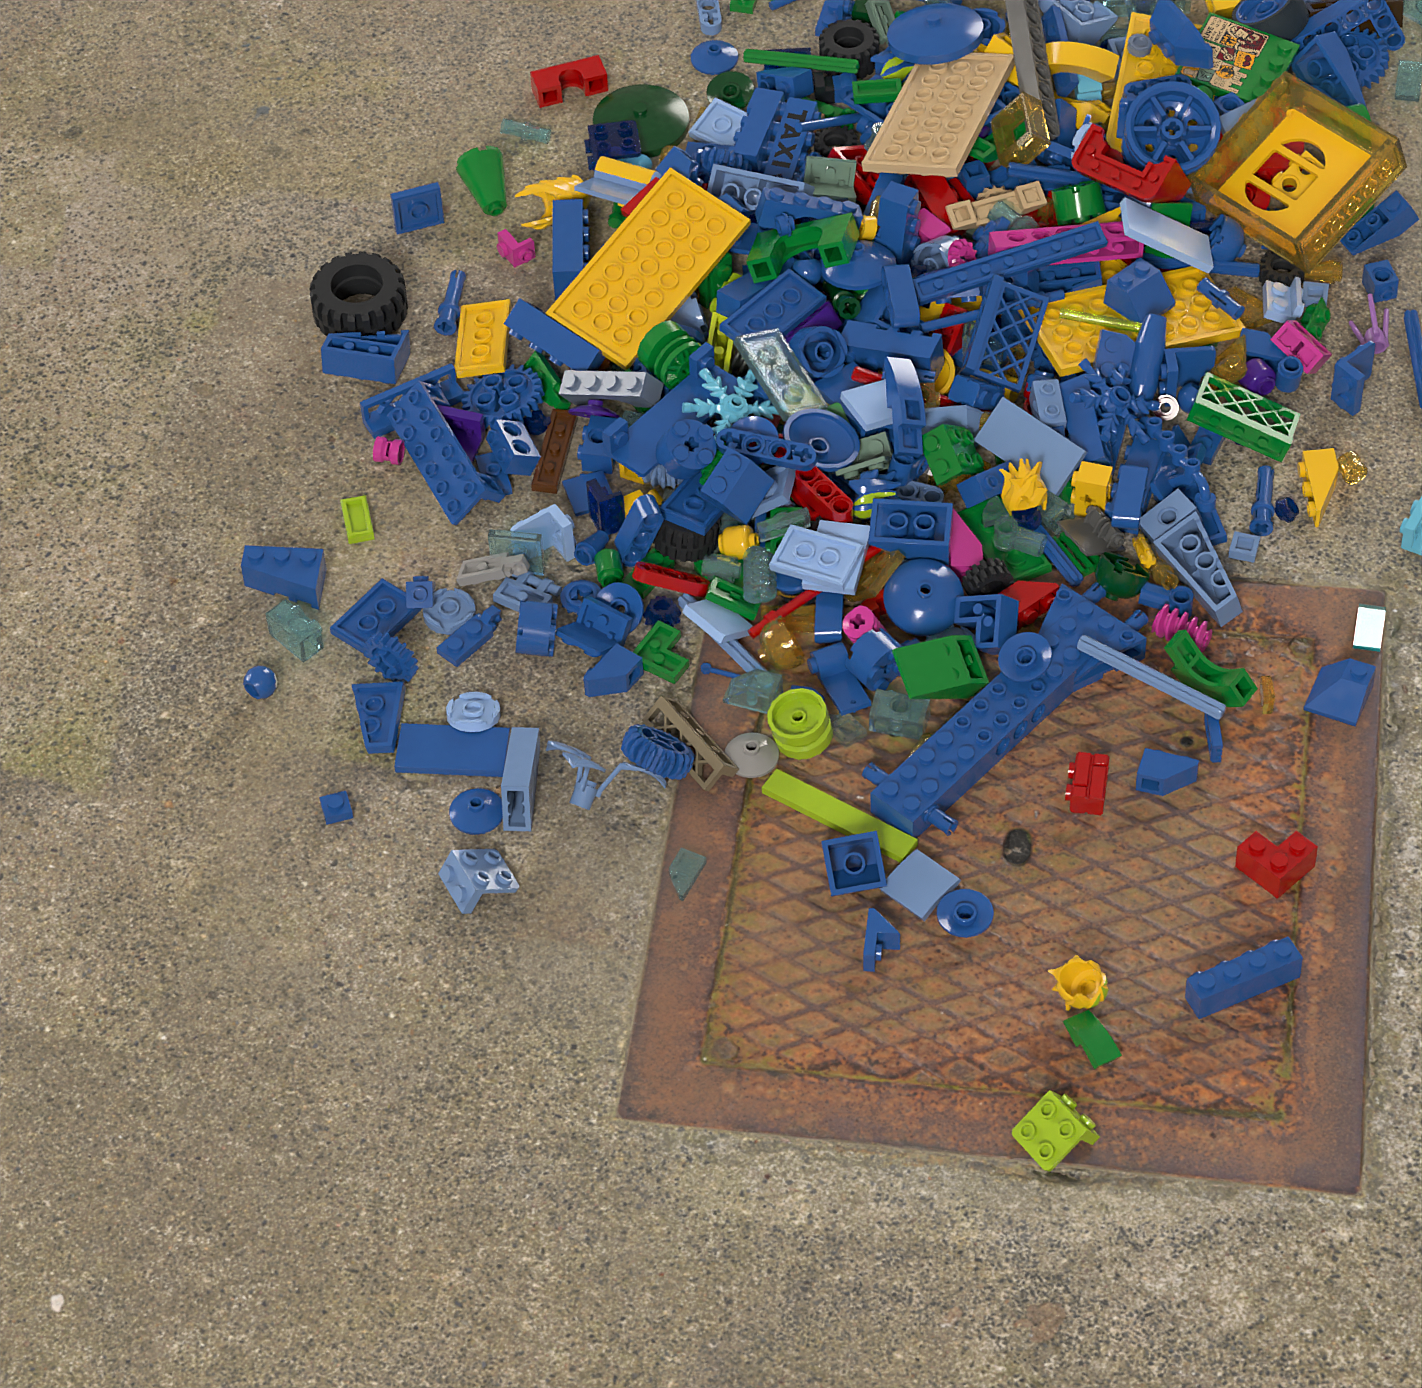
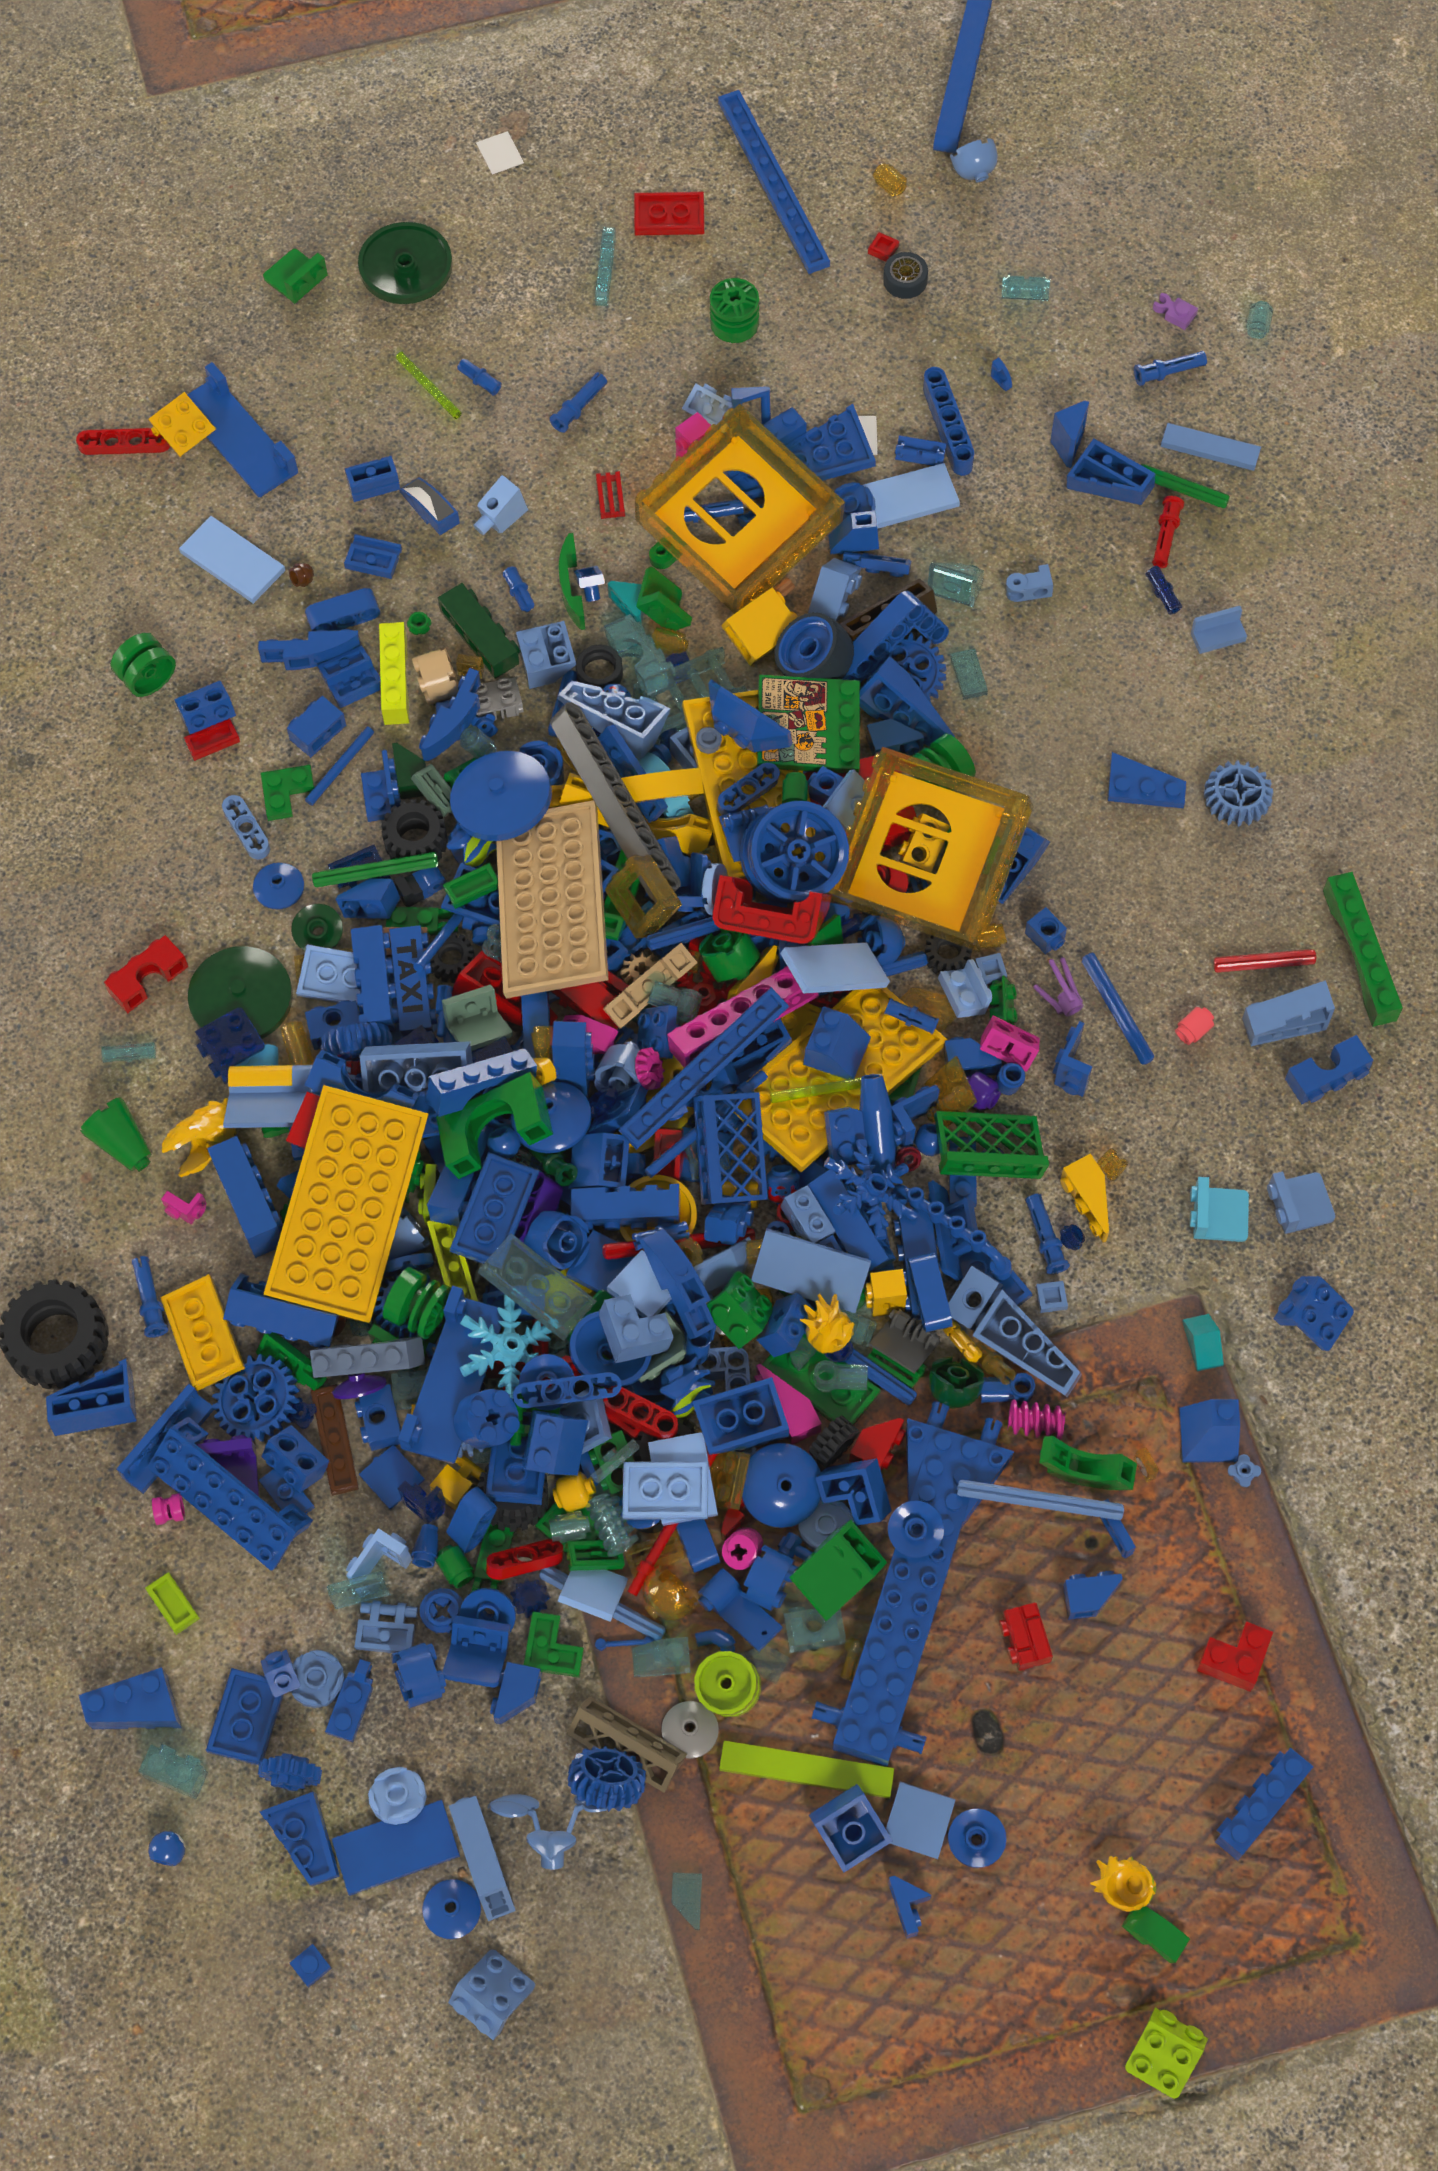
camera: 25 degrees left, 15 degrees up
blue tile [390,182,444,235] -> none
light grey hinge [456,552,530,587] -> none
blue plate [775,212,795,237] -> none
blue beam [881,264,920,328] -> none
none -> medium blue brick [599,1294,674,1363]
none -> medium blue plate [1227,1454,1261,1487]

